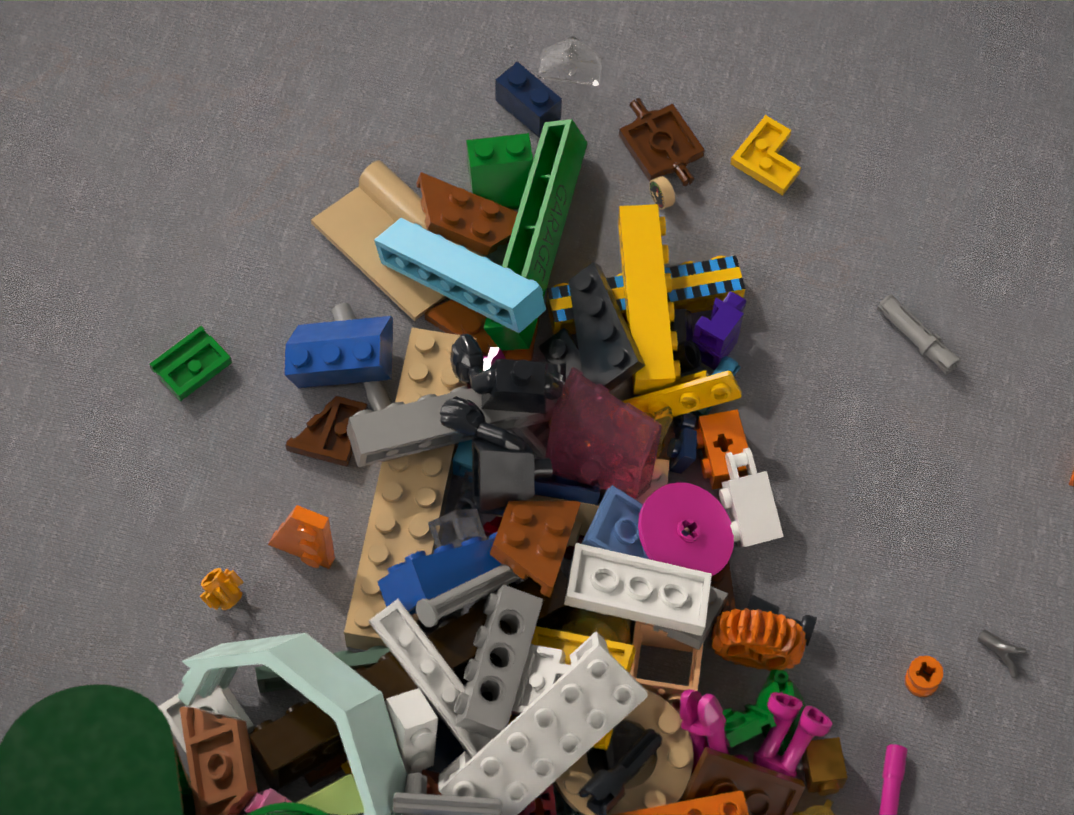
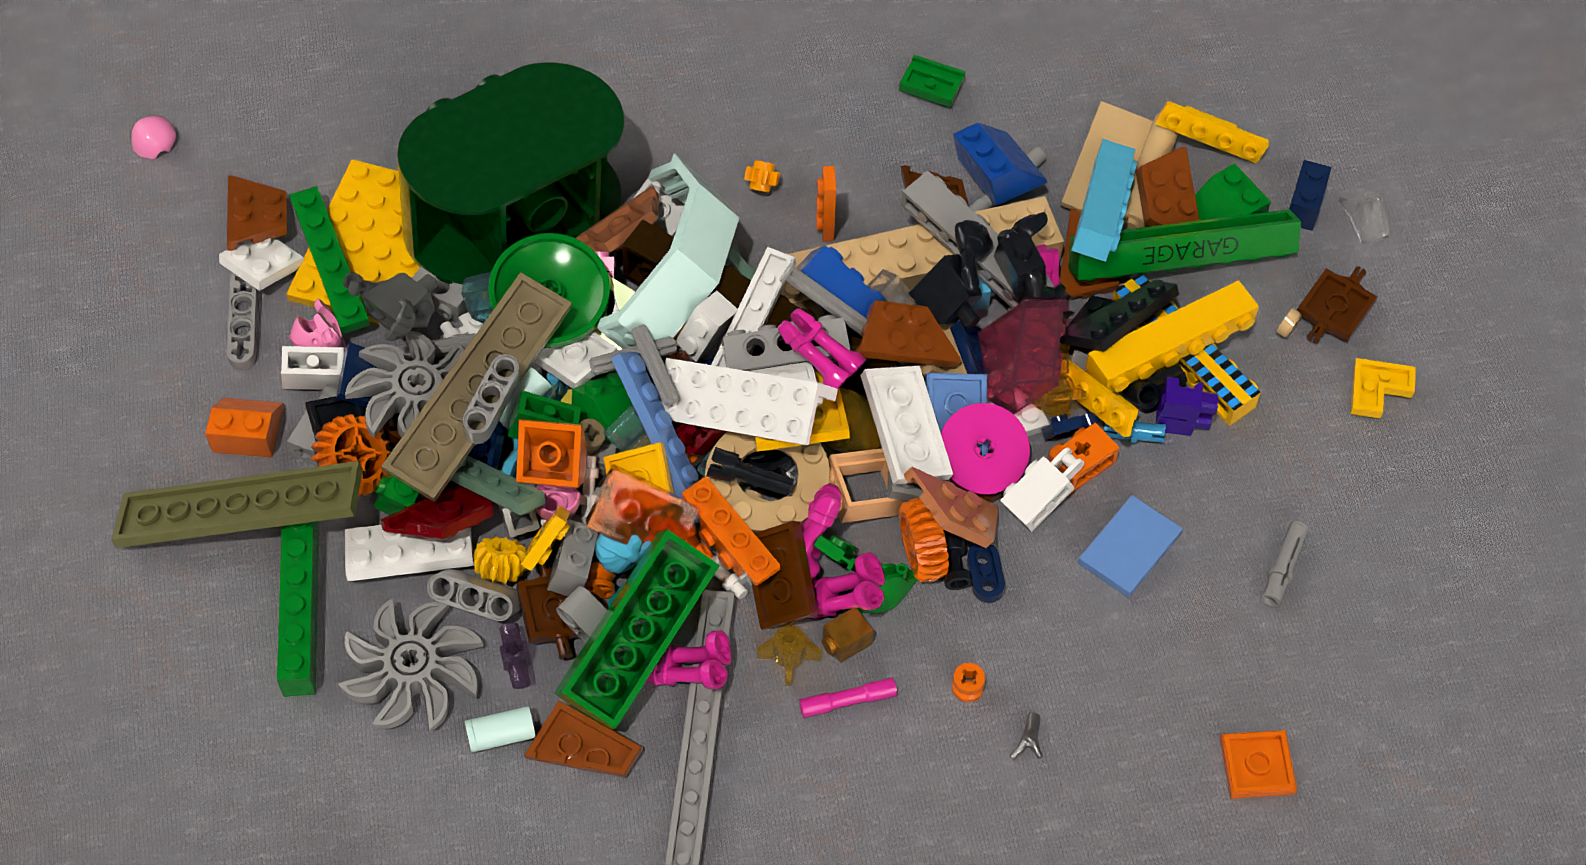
camera: 65 degrees right, 5 degrees down
none -> dark pink piece [777,308,867,389]
none -> nougat wing [904,467,998,548]
none -> dark blue plate [967,544,1005,603]
none -> medium blue tile [1078,495,1183,598]
none -> yellow bracket [1156,101,1269,163]

